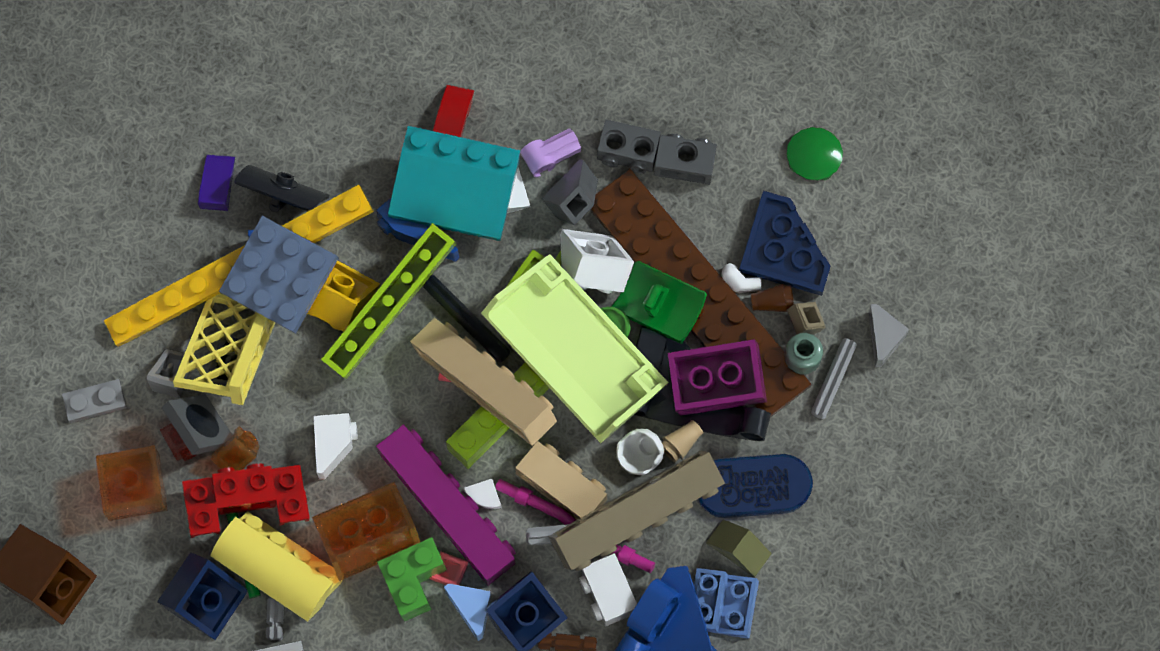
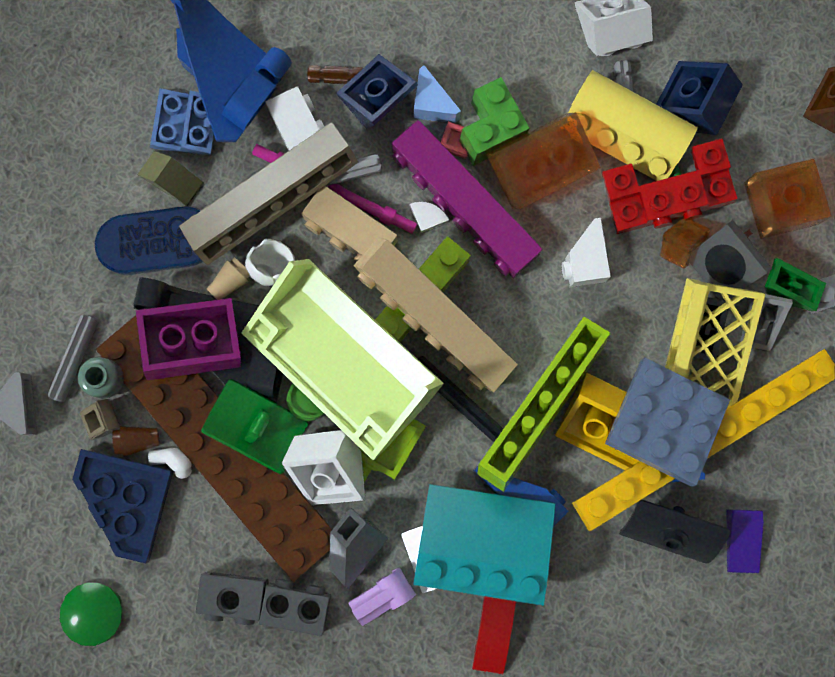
camera: 175 degrees right, 10 degrees up
none -> green slope [764,258,826,312]

